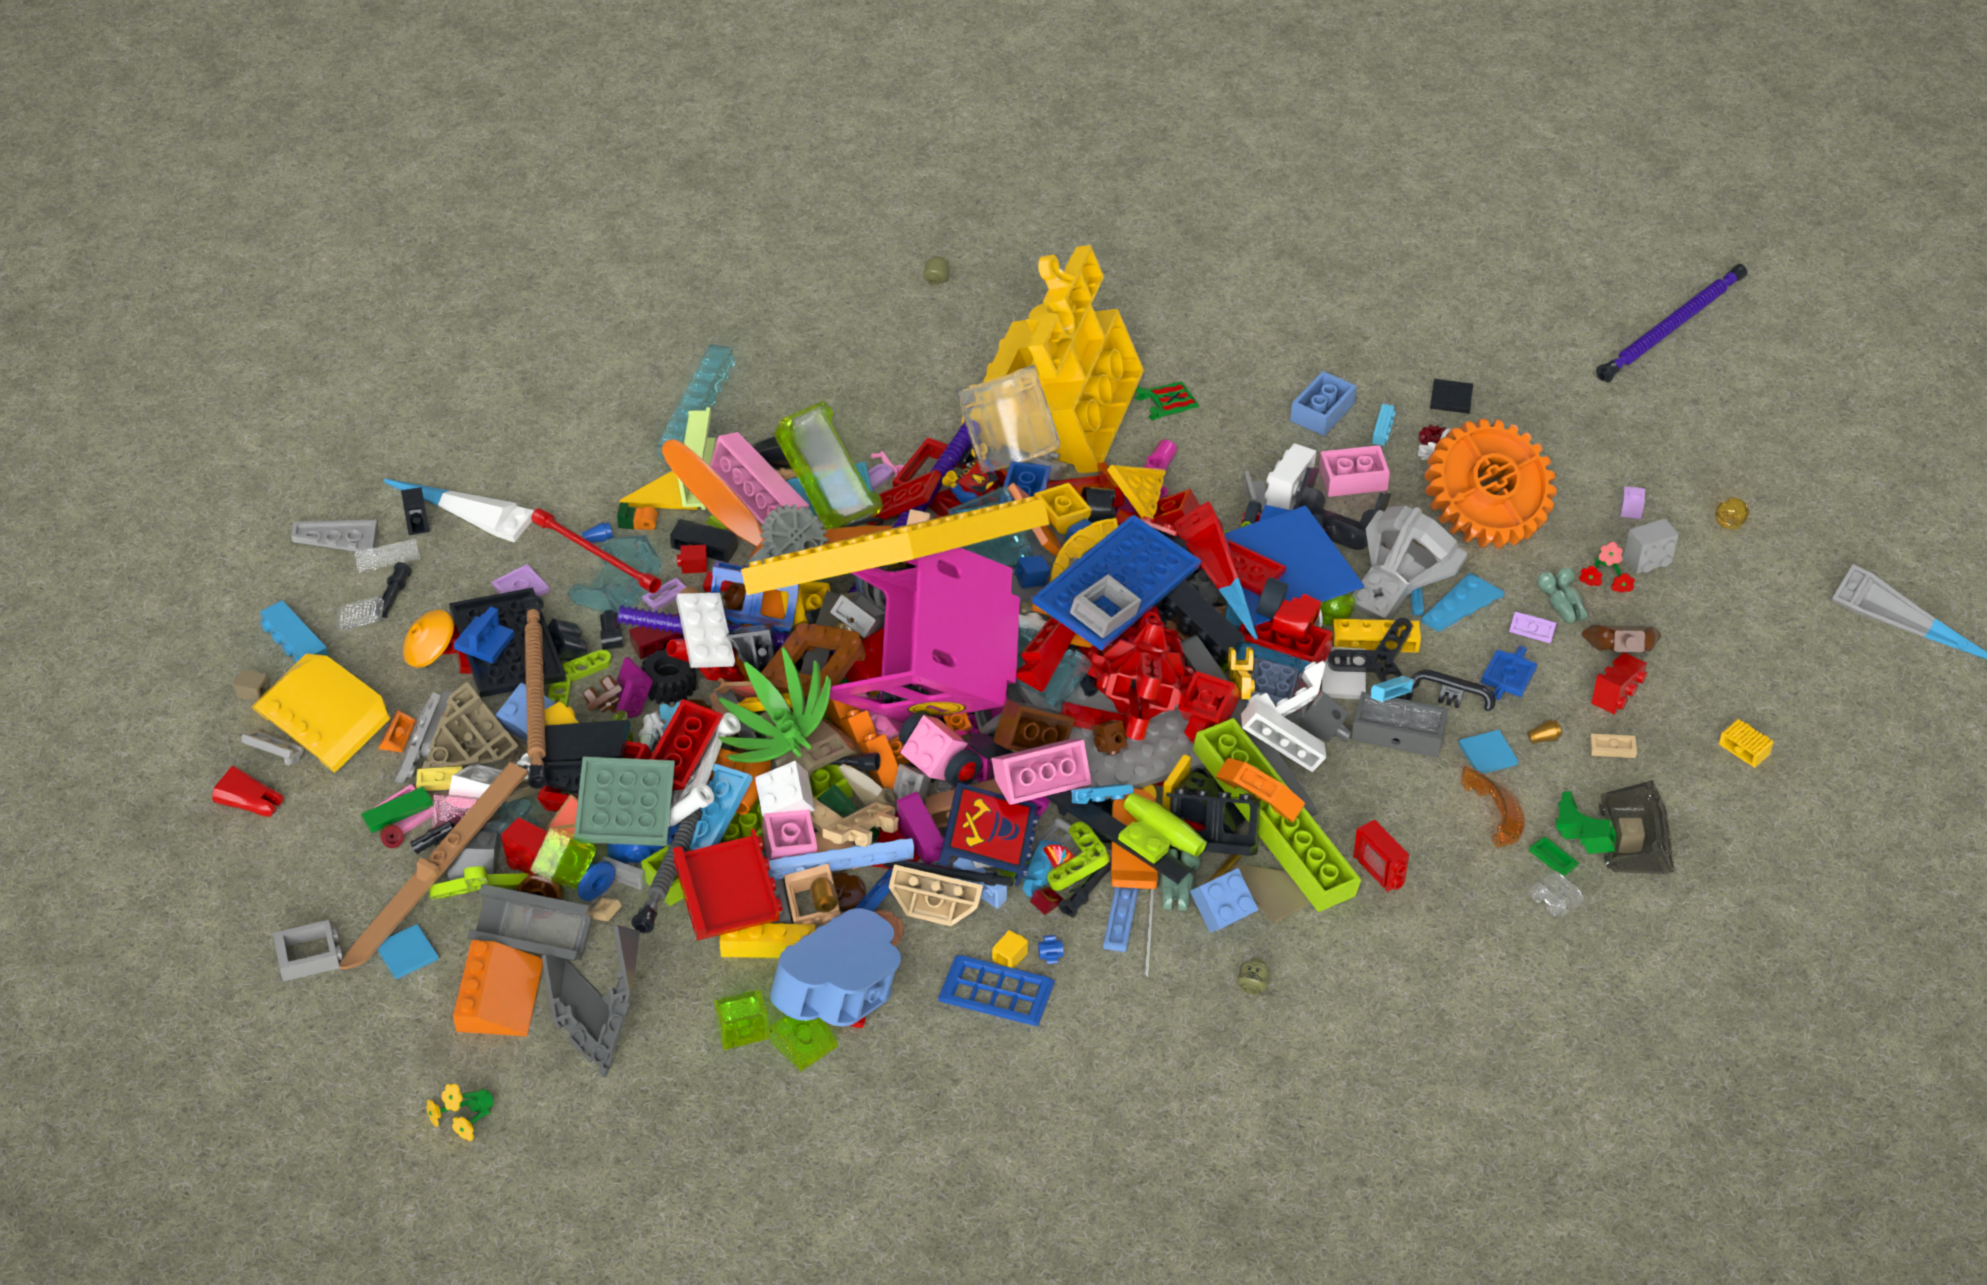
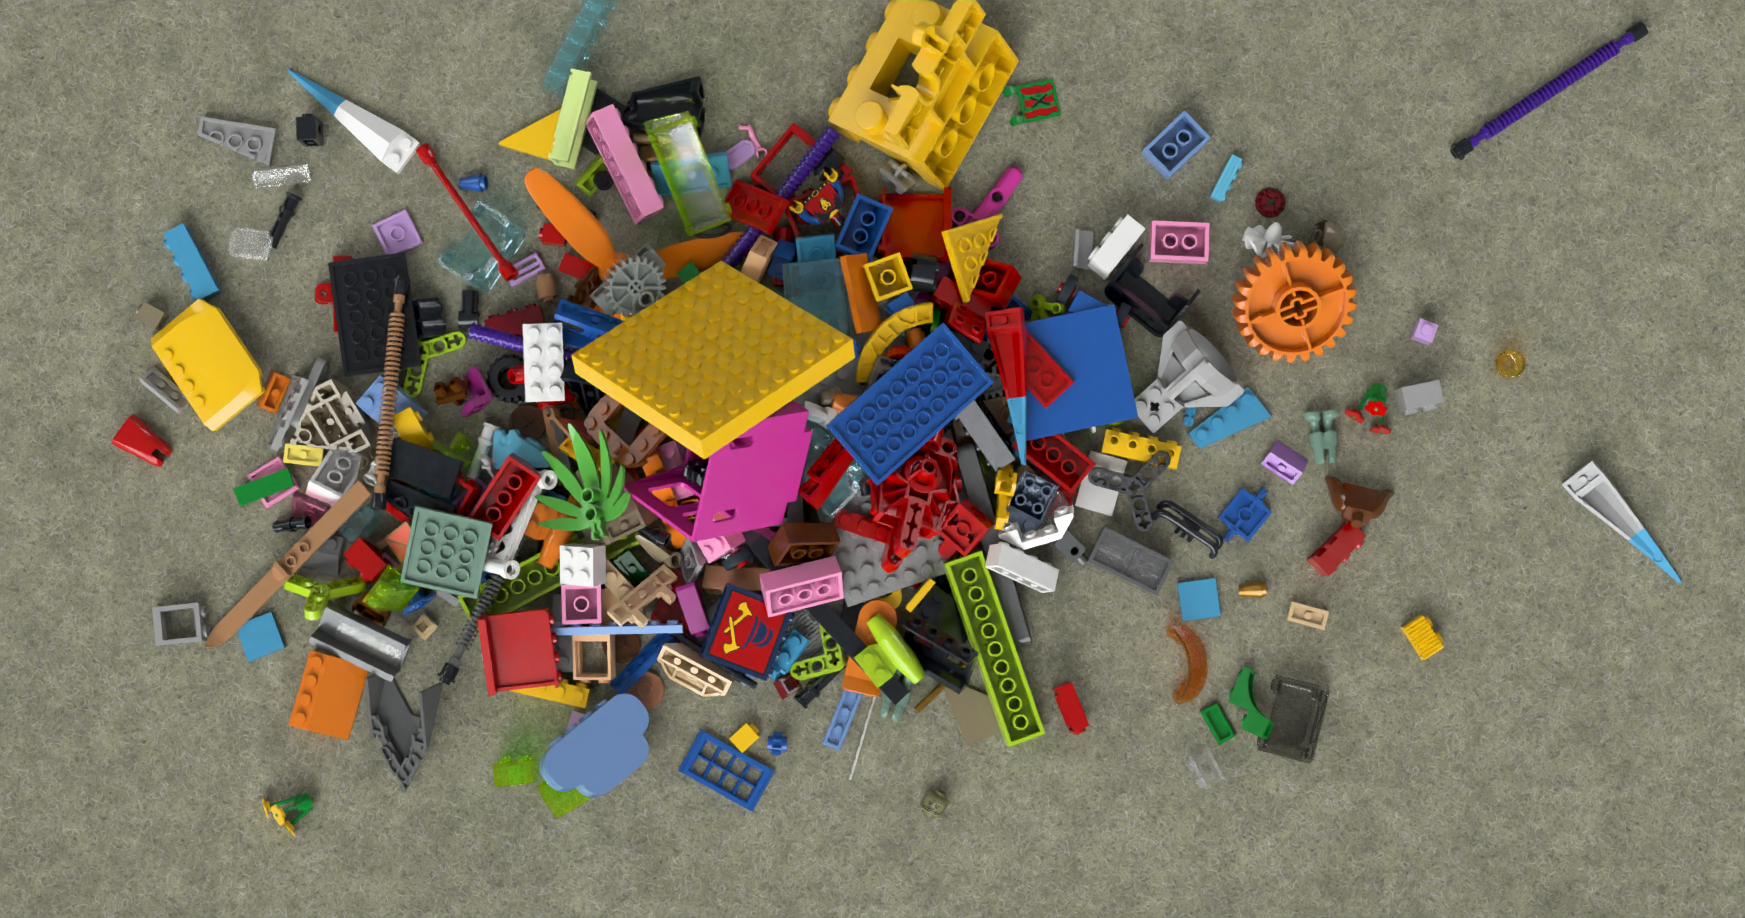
camera: 10 degrees right, 40 degrees up
dark red tile [380,824,404,848] -> none
light orange dish [403,609,454,668] -> none
blue bracket [454,606,514,664] -> none
leg [617,502,658,530] -> none
dark azure wing [690,763,753,850] -> none
pearl gold brick [810,877,837,912] -> none
clear windscreen [955,365,1060,474] -> none
tile [1043,844,1074,868] -> none
light grey window [1070,574,1141,638] -> none
dark azure hinge [1071,784,1133,804] -> none
reddish brown brick [1092,720,1128,755] -> none
medium blue brick [1190,868,1258,932] -> none
orange slope [1216,758,1305,823] -> none
black wheel [1256,577,1289,619] -> none
red piece [1272,594,1322,643] -> none
medium azure piece [1371,676,1414,702] -> none
black tile [1430,379,1473,414] -> none
dark tan brick [1616,818,1645,853] -> none

